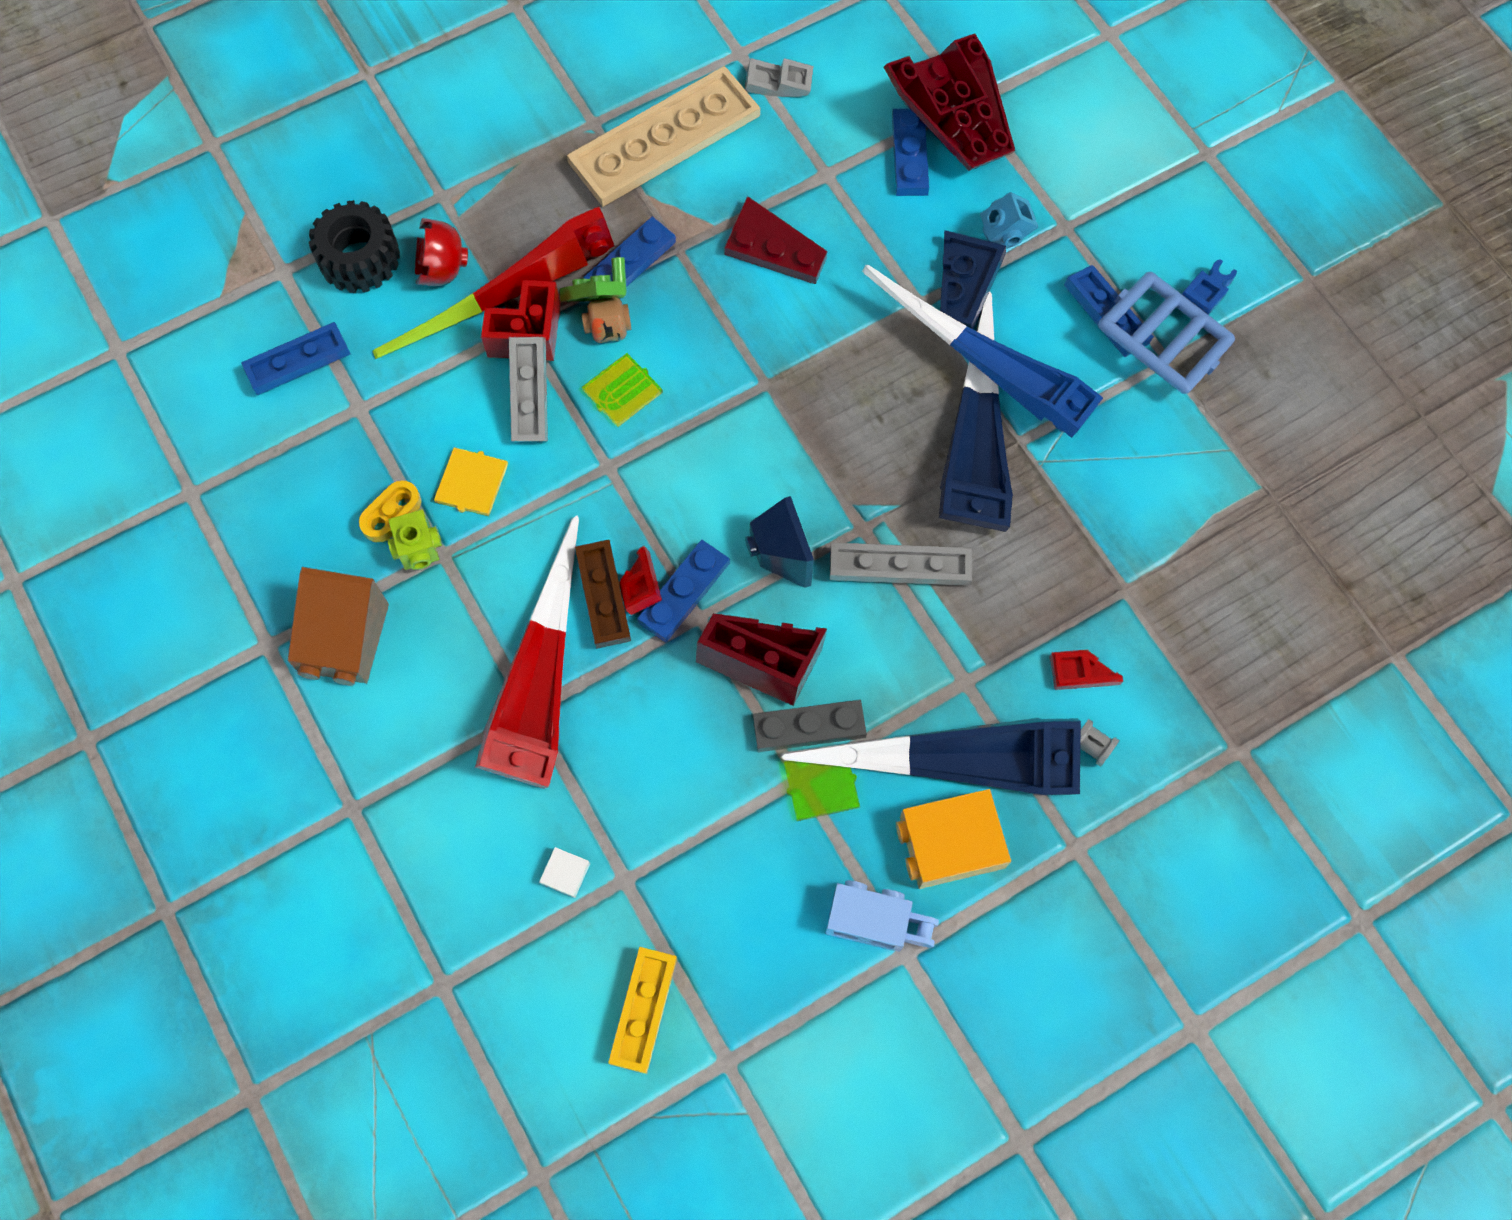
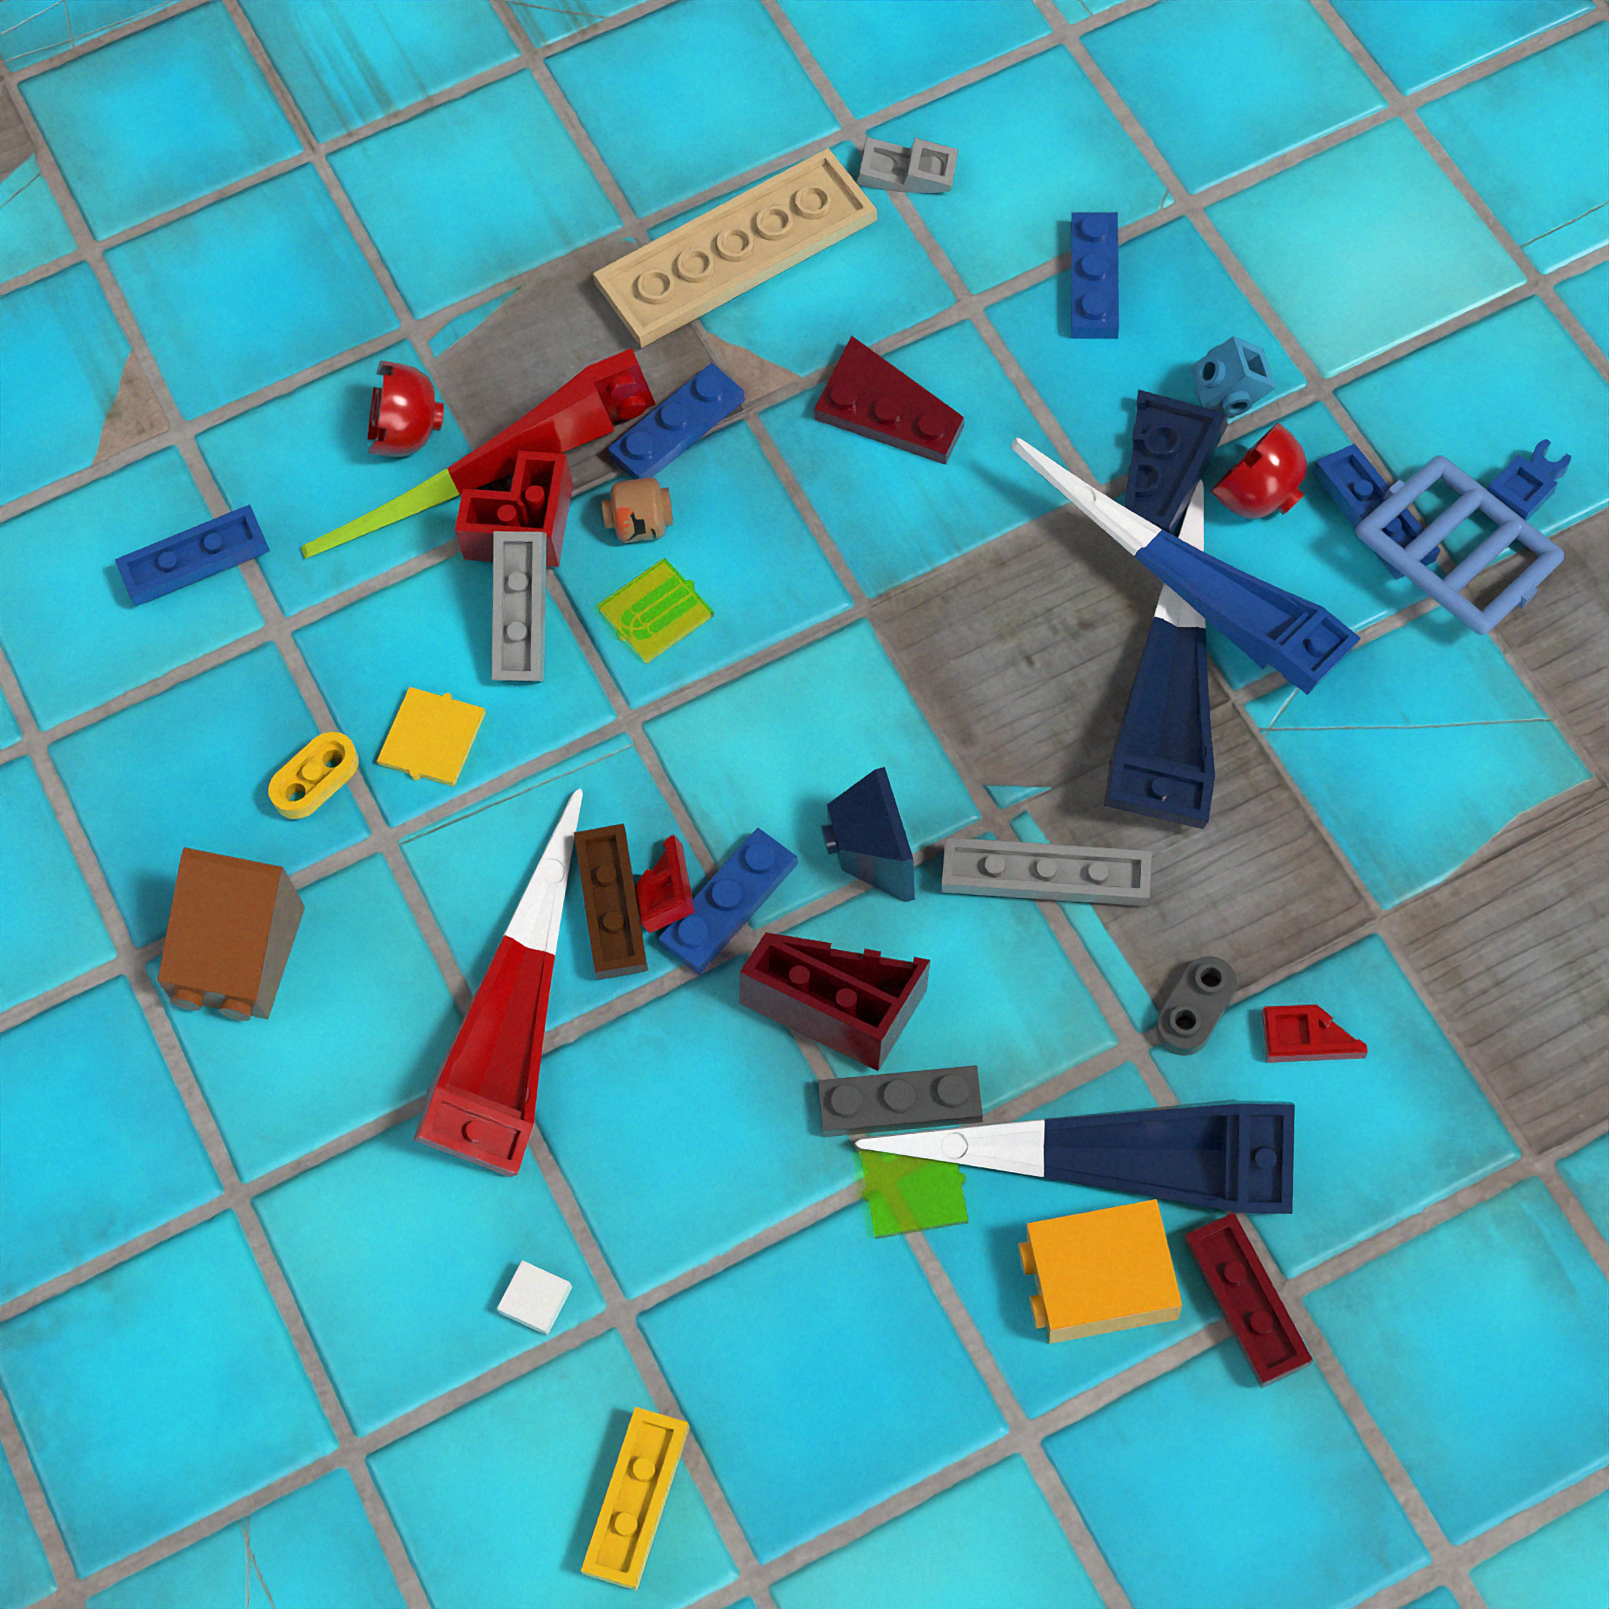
camera: 10 degrees right, 5 degrees down
black tyre [309,200,400,293] -> none
lime brick [388,509,442,570] -> none
bright green plate [560,257,627,302] -> none
light blue brick [826,880,939,952] -> none
dark red wedge [883,33,1015,171] -> none
light grey bush [1081,719,1120,767] -> none
none -> dark grey plate [1157,956,1237,1056]
none -> dark red plate [1184,1212,1313,1389]
none -> red cylinder [1211,423,1307,519]

